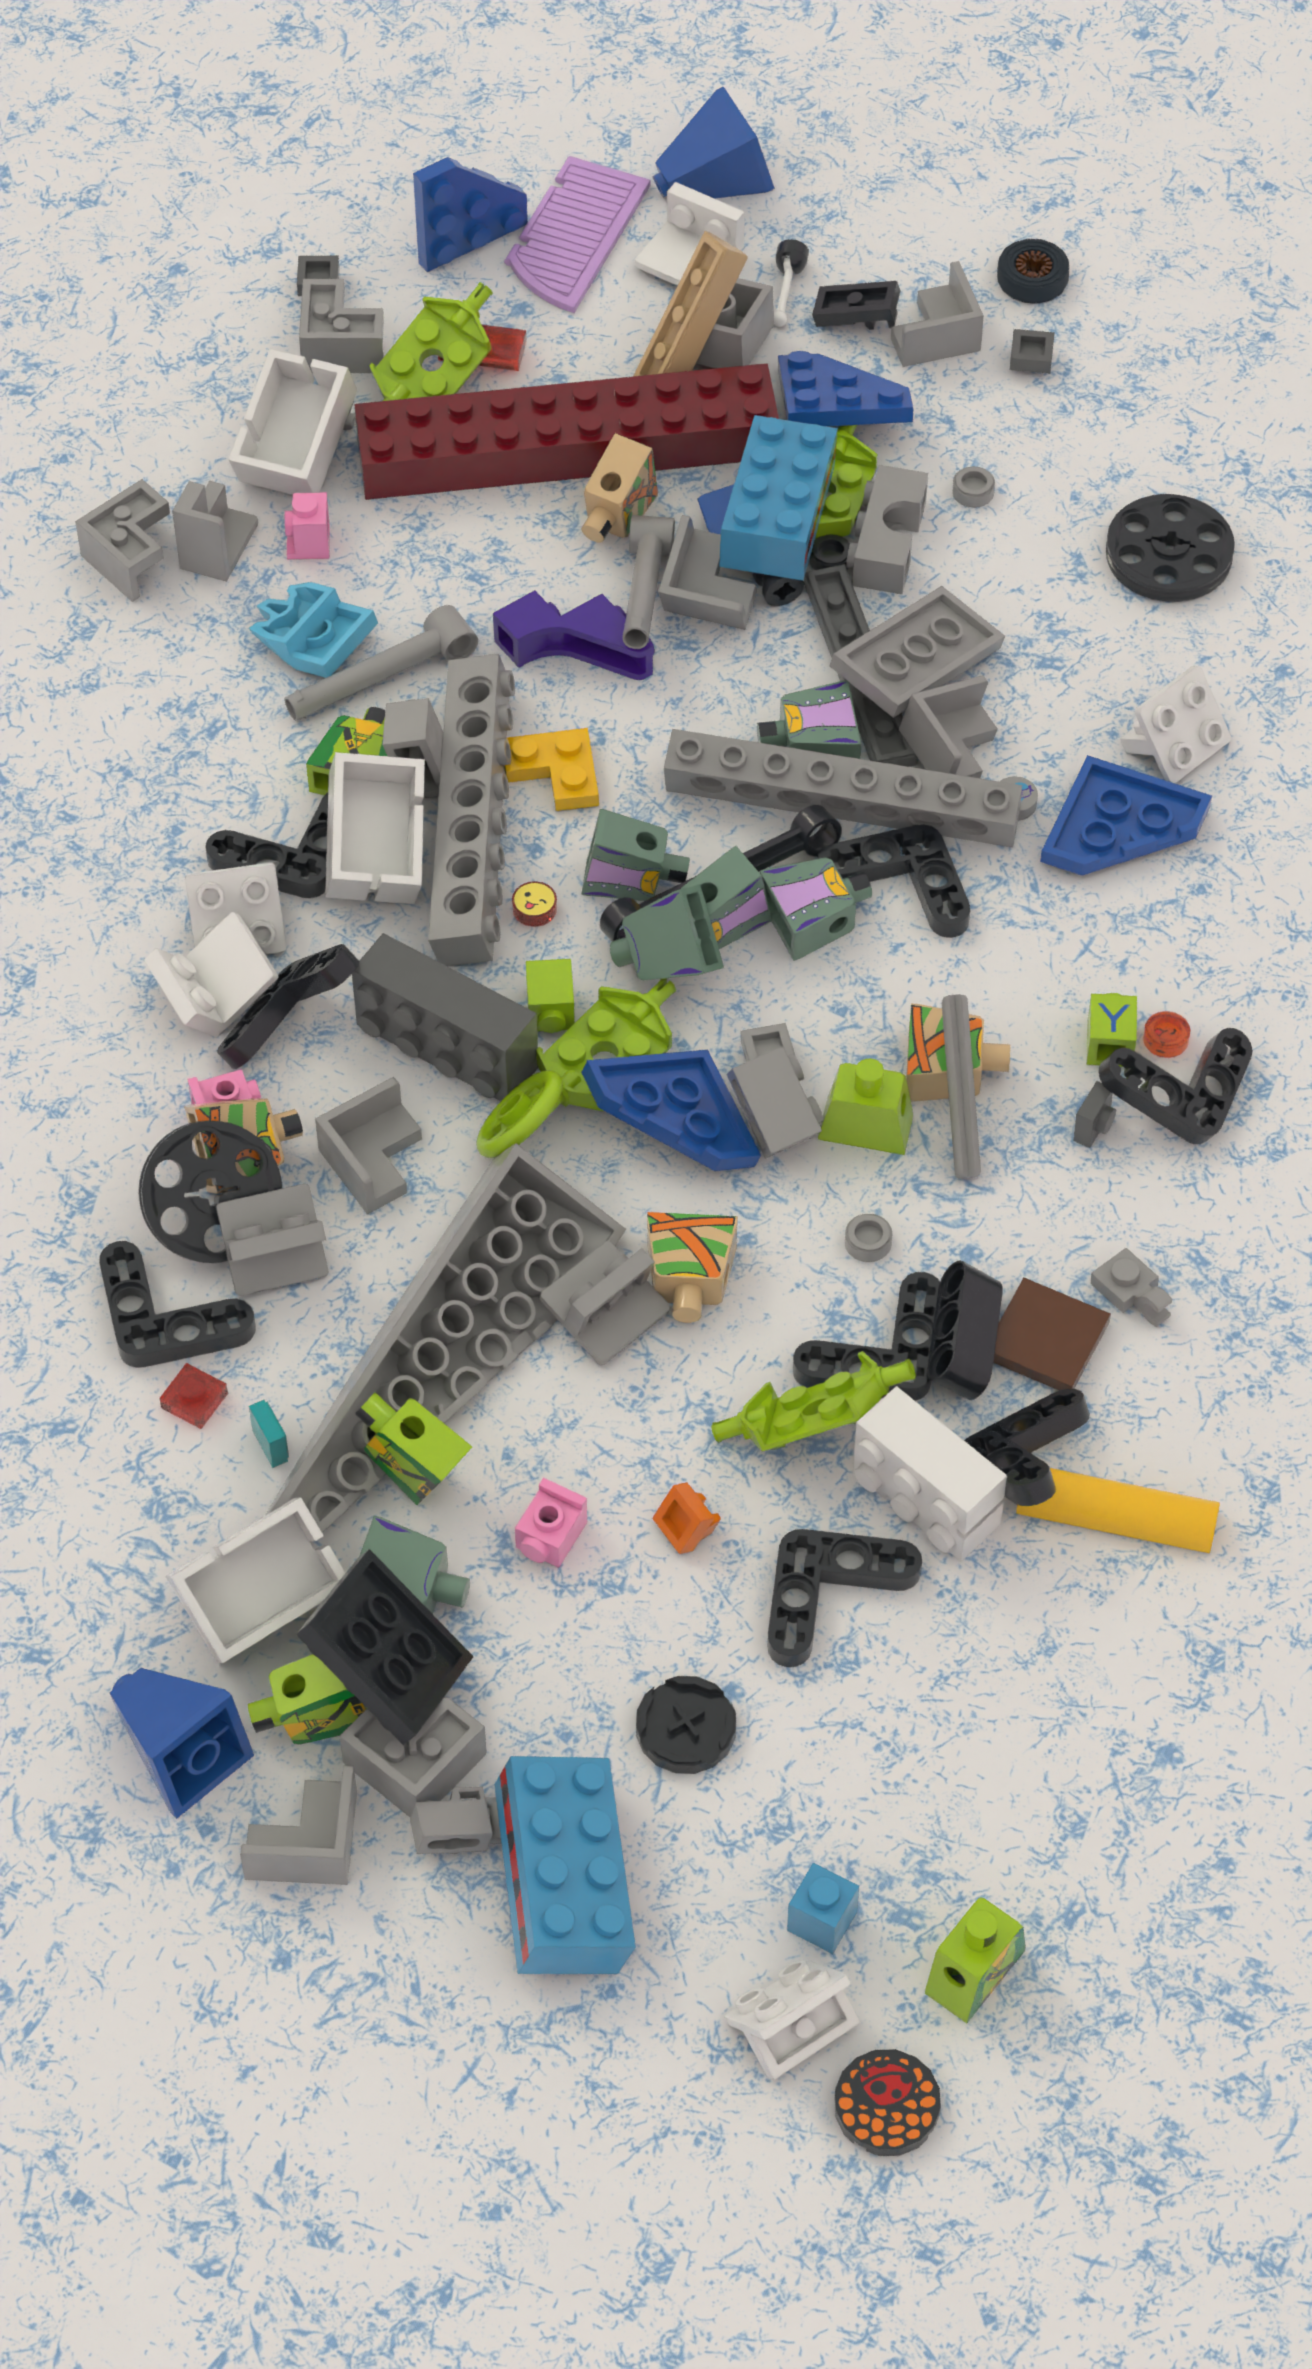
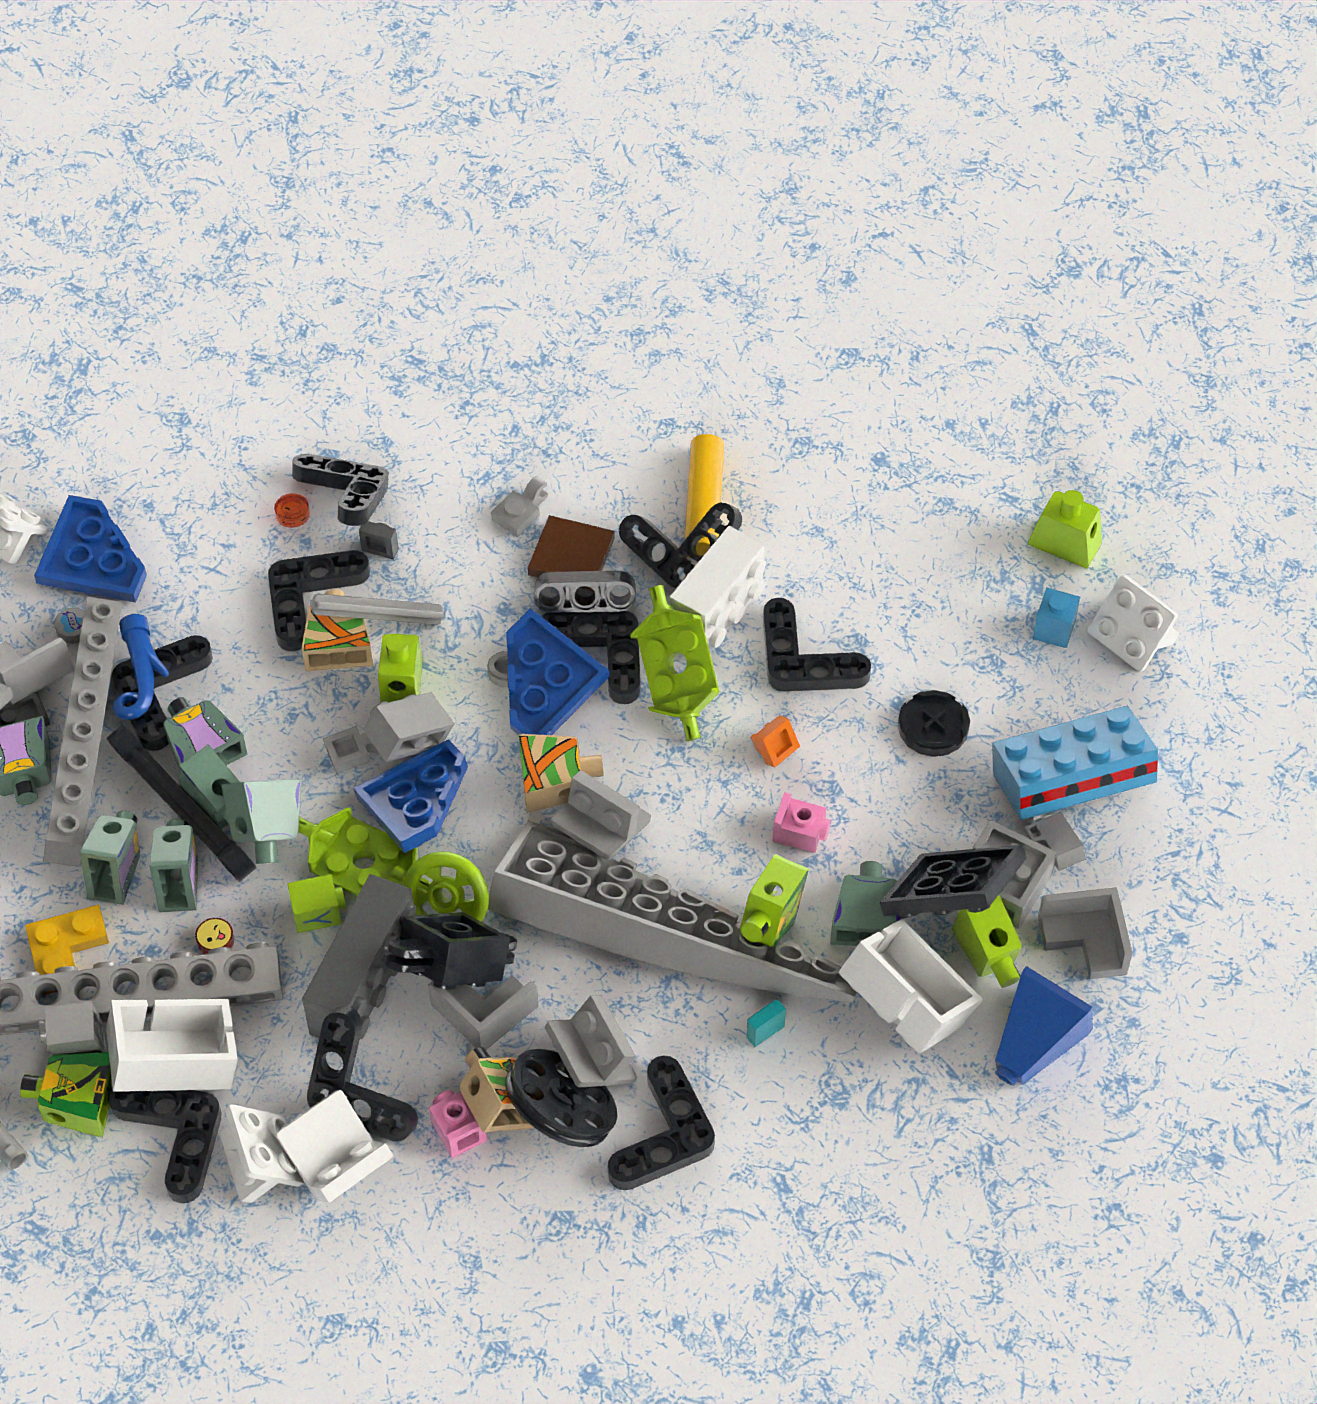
camera: 100 degrees left, 0 degrees up
clear red plate [159,1363,228,1429] -> none
tile [834,2049,941,2156] -> none
lime brick [1086,993,1137,1067] -> none
none -> sand green torso [80,811,140,905]
none -> blue plant [112,614,169,720]
none -> black beam [268,550,370,651]
none -> black brick [386,912,517,990]
none -> blue plate [506,608,610,735]

